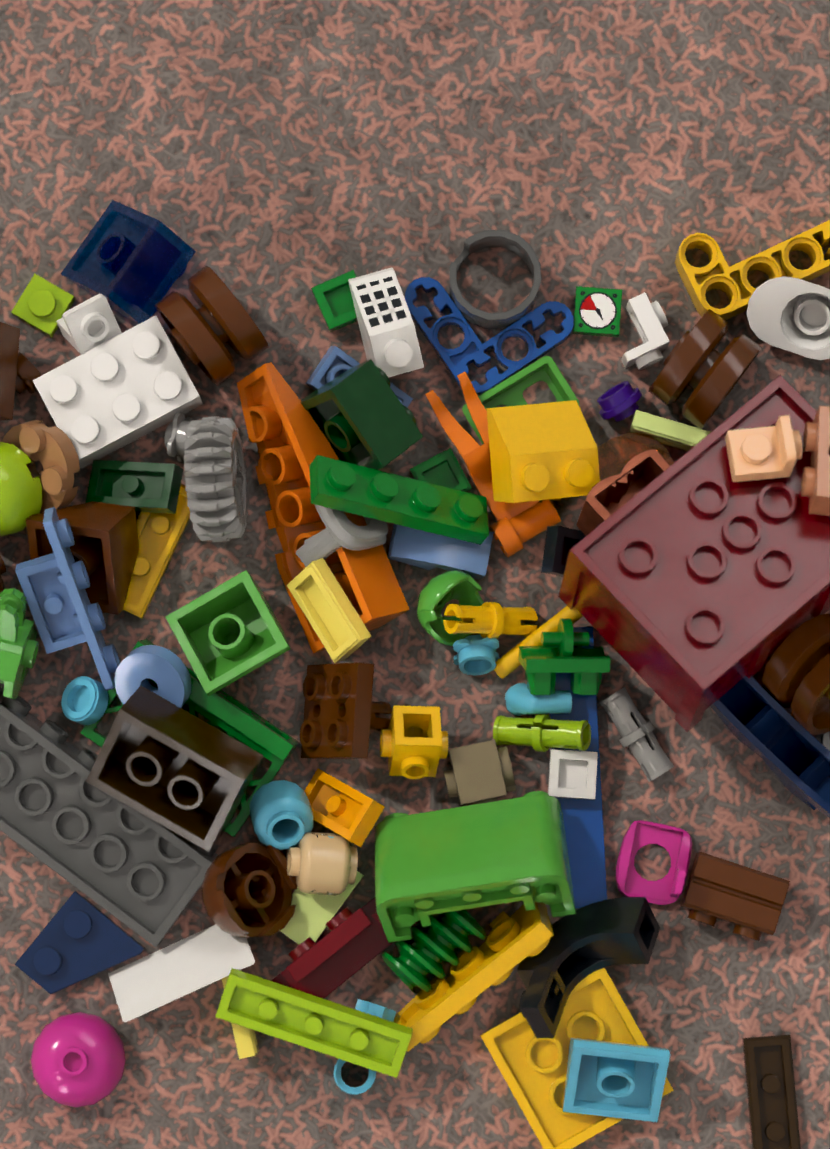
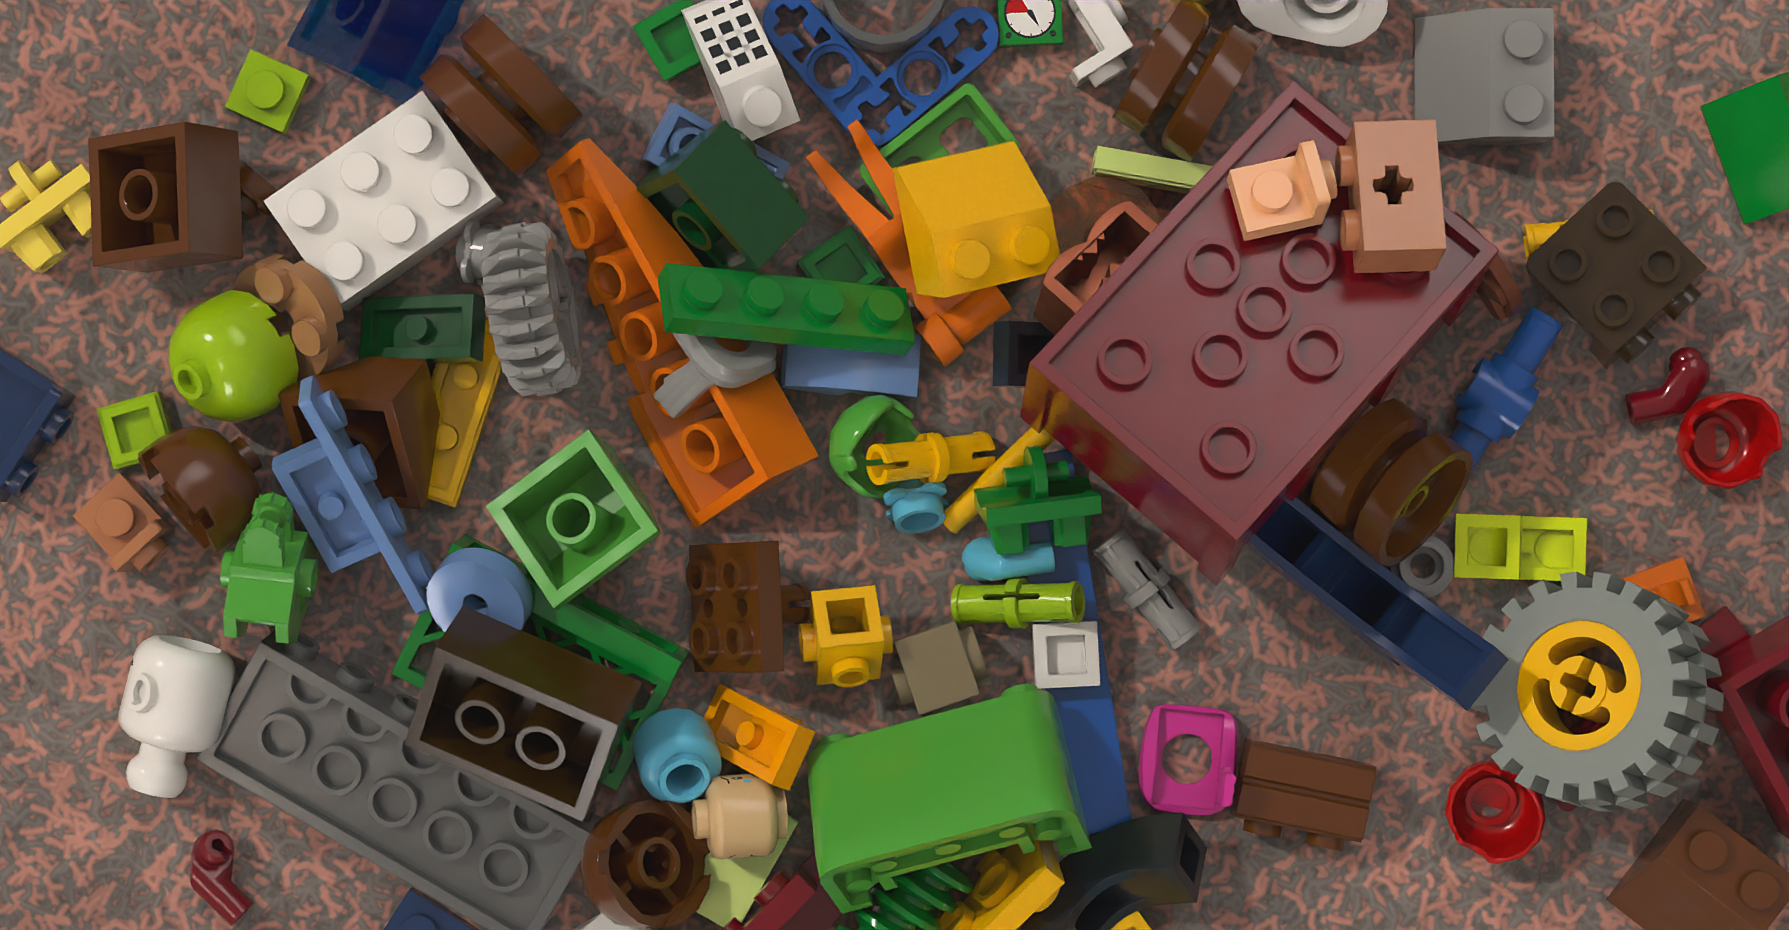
camera: 10 degrees left, 5 degrees up
white bracket [56,294,122,354] -> none
medium azure tile [61,676,108,725] -> none
light yellow tile [286,558,371,663] -> none
dark purple plate [597,381,642,422] -> none

